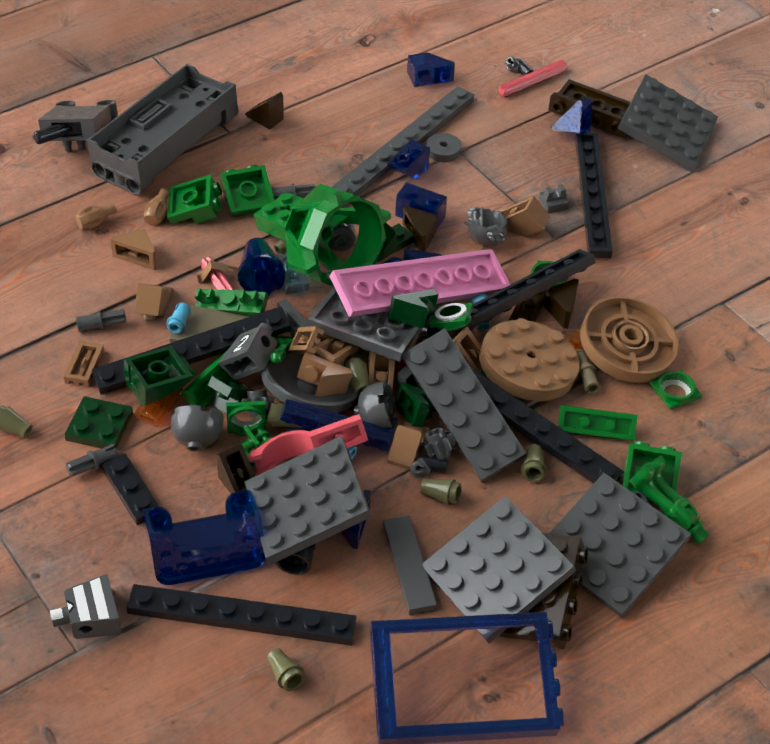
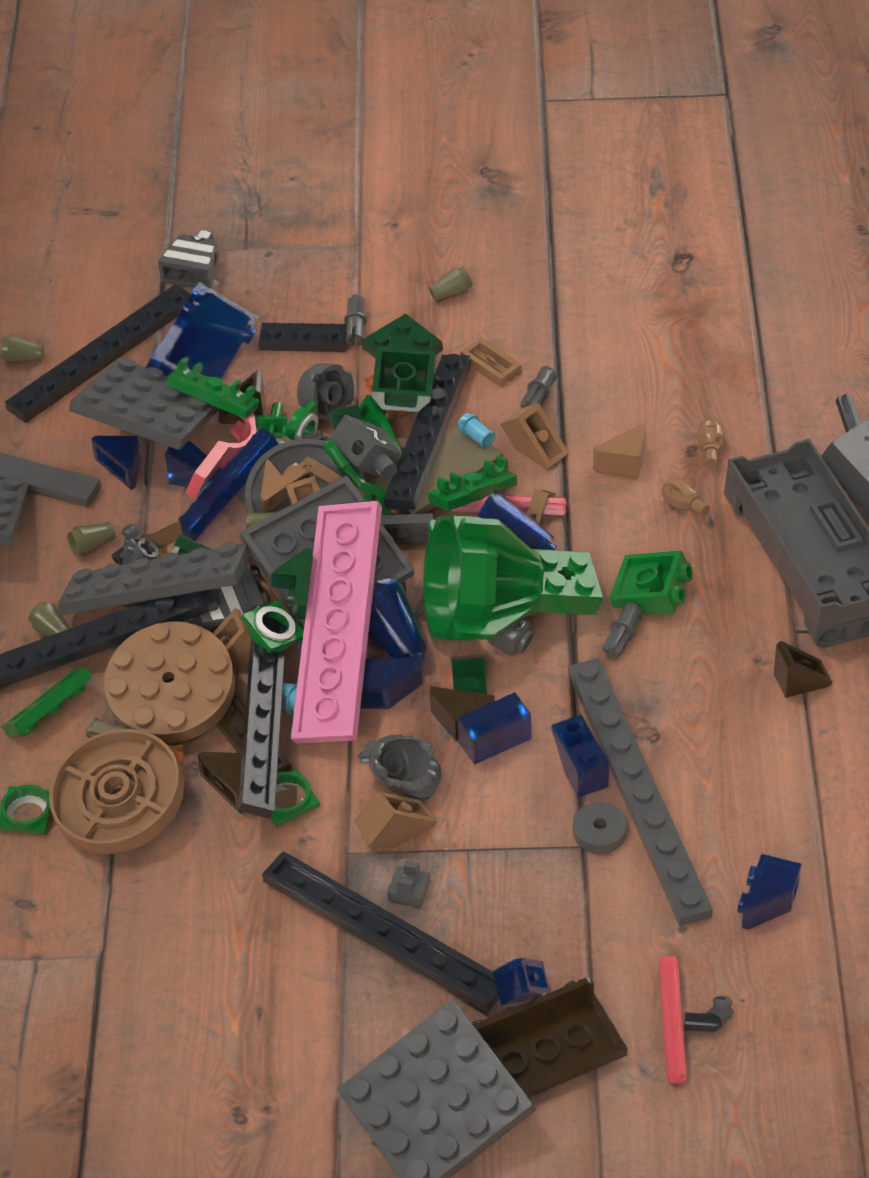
camera: 130 degrees right, 0 degrees up
green plate [167,174,222,224] -> none
dark grey cylinder [354,381,398,433] -> none
none -> green plate [166,357,259,419]

